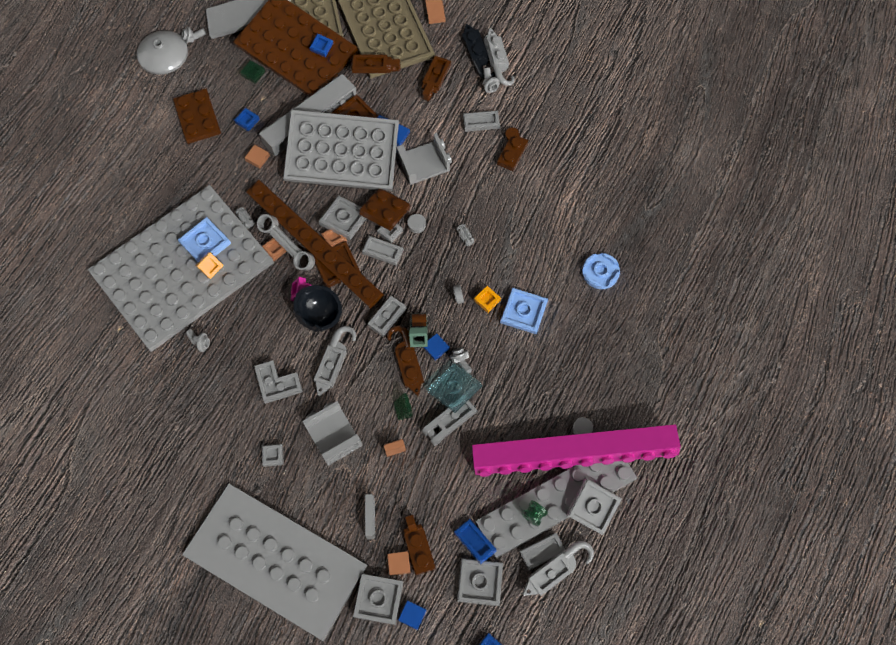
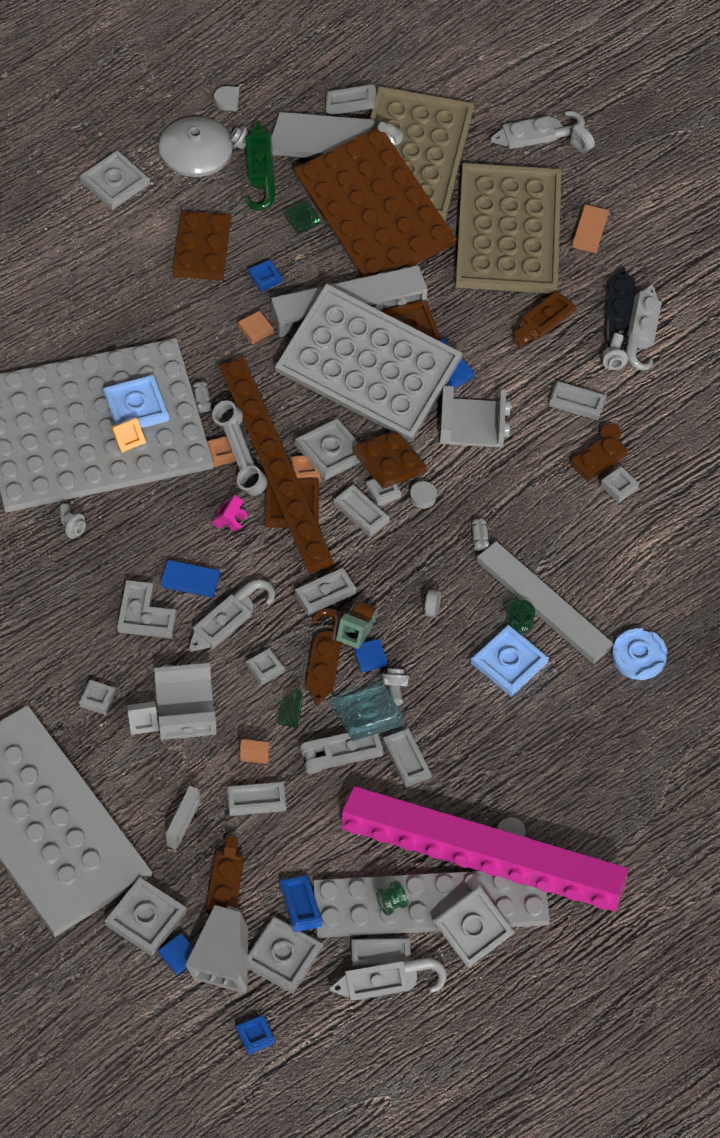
camera: 20 degrees right, 10 degrees down
black cylinder [293,285,342,332] -> none
blue tile [310,34,333,58] -> none
reddish brown hinge [352,55,401,73] -> none
nougat tile [387,551,411,576] -> none
light orange plate [474,286,501,313] -> none
none -> light grey tile [79,150,150,210]
none -> light grey tile [127,701,159,735]
none -> blue tile [161,560,221,598]
none -> light grey slope [186,905,248,994]
none -> light grey tile [214,86,240,111]
none -> light grey tile [227,781,286,816]
none -> dark green plate [246,122,275,211]
none -> light grey tile [246,648,284,686]
none -> light grey tile [383,728,431,788]
none -> light grey tile [477,541,613,664]
none -> clear green wheel [507,600,535,634]
none -> light grey plate [601,466,639,503]

